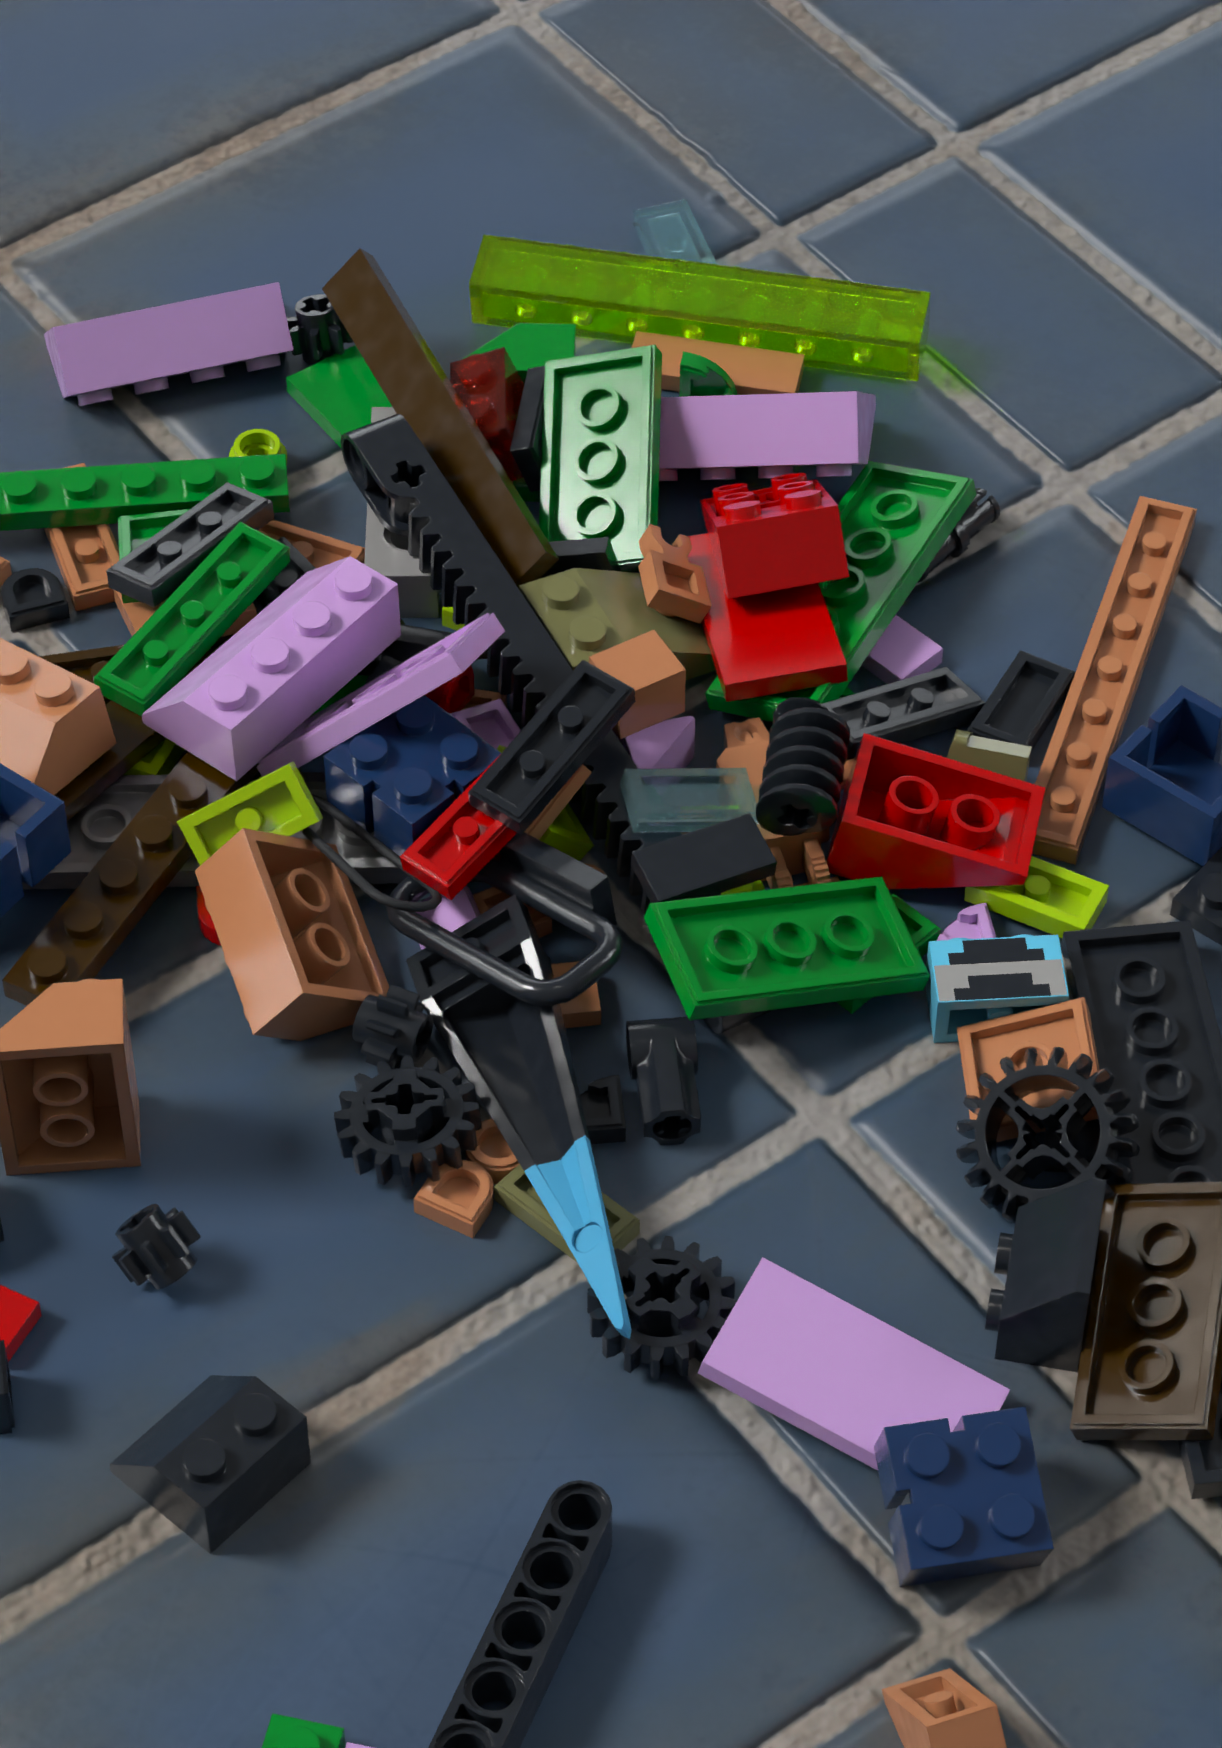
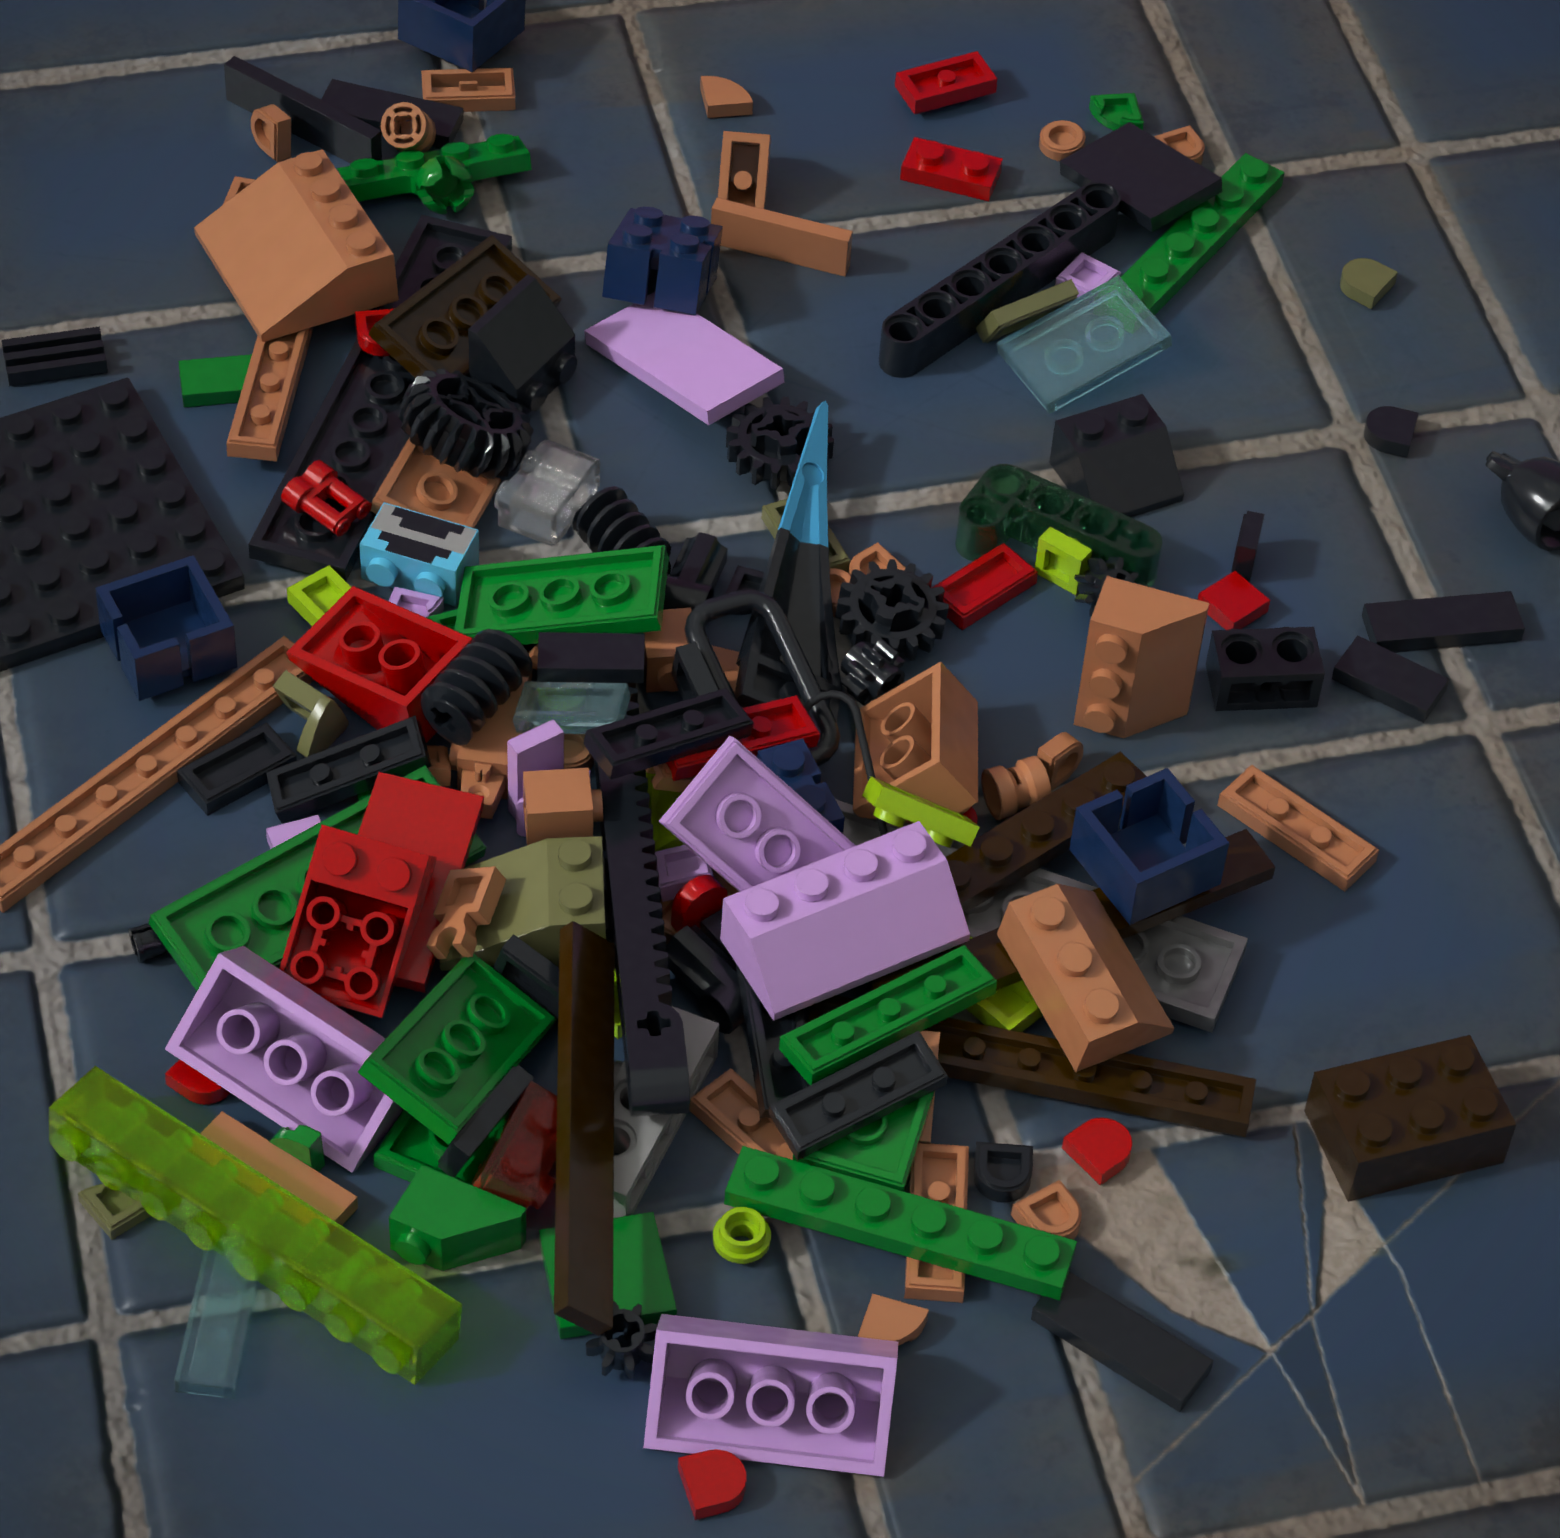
camera: 160 degrees left, 0 degrees up
none -> red piece [281,460,372,537]
none -> clear brick [494,439,600,546]
none -> lavender tile [507,720,564,820]
none -> black piece [572,486,671,574]
none -> nougat brick [642,607,691,693]
none -> red tile [678,1449,747,1520]
none -> nougat tile [711,198,853,277]
none -> nougat tile [858,1293,929,1346]
none -> red tile [931,542,1038,630]
none -> clear green beam [955,464,1163,587]
none -> olive tile [976,279,1079,343]
none -> nougat wheel [981,756,1051,820]
none -> clear light blue tile [997,275,1172,414]
none -> lime plate [1035,527,1092,595]
none -> nougat tile [1037,732,1084,791]

